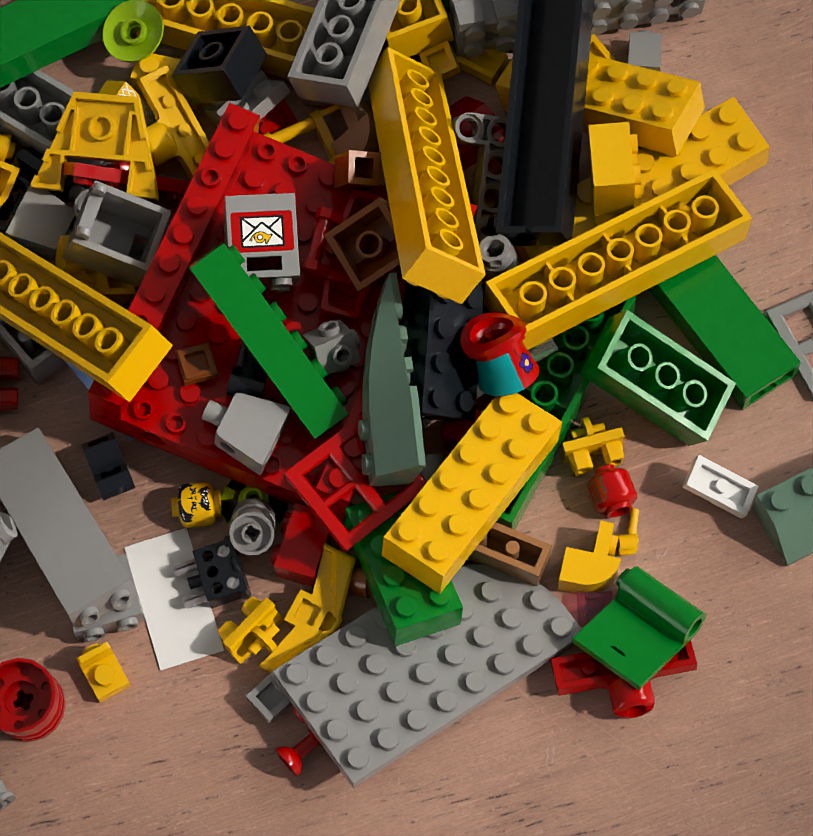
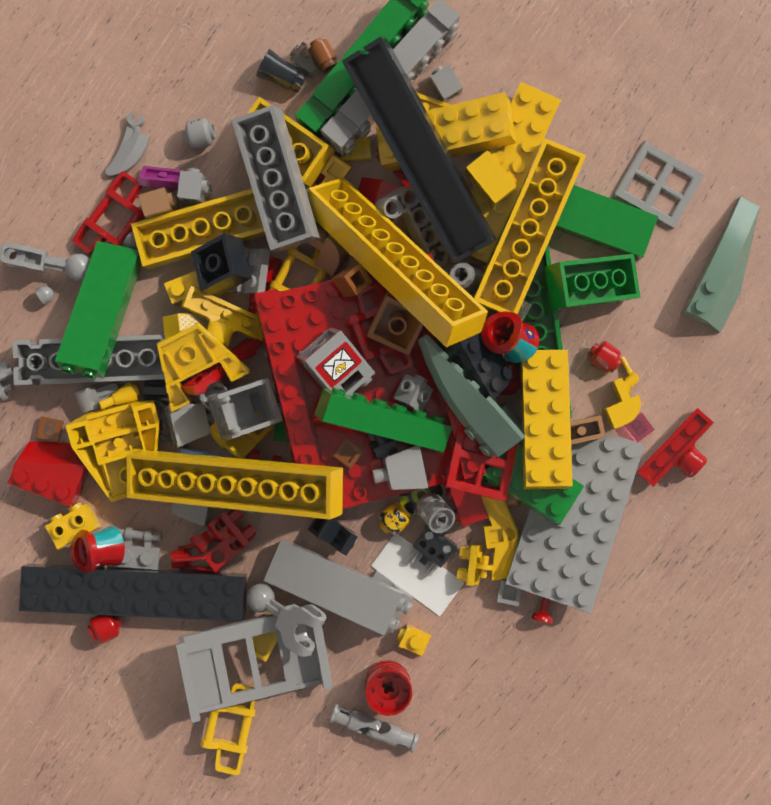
camera: 35 degrees left, 20 degrees up
lime dish [103,0,164,63] -> none
yellow hips [561,416,625,476] -> none
green door [572,566,706,690] -> none
white plate [682,455,759,519] -> none

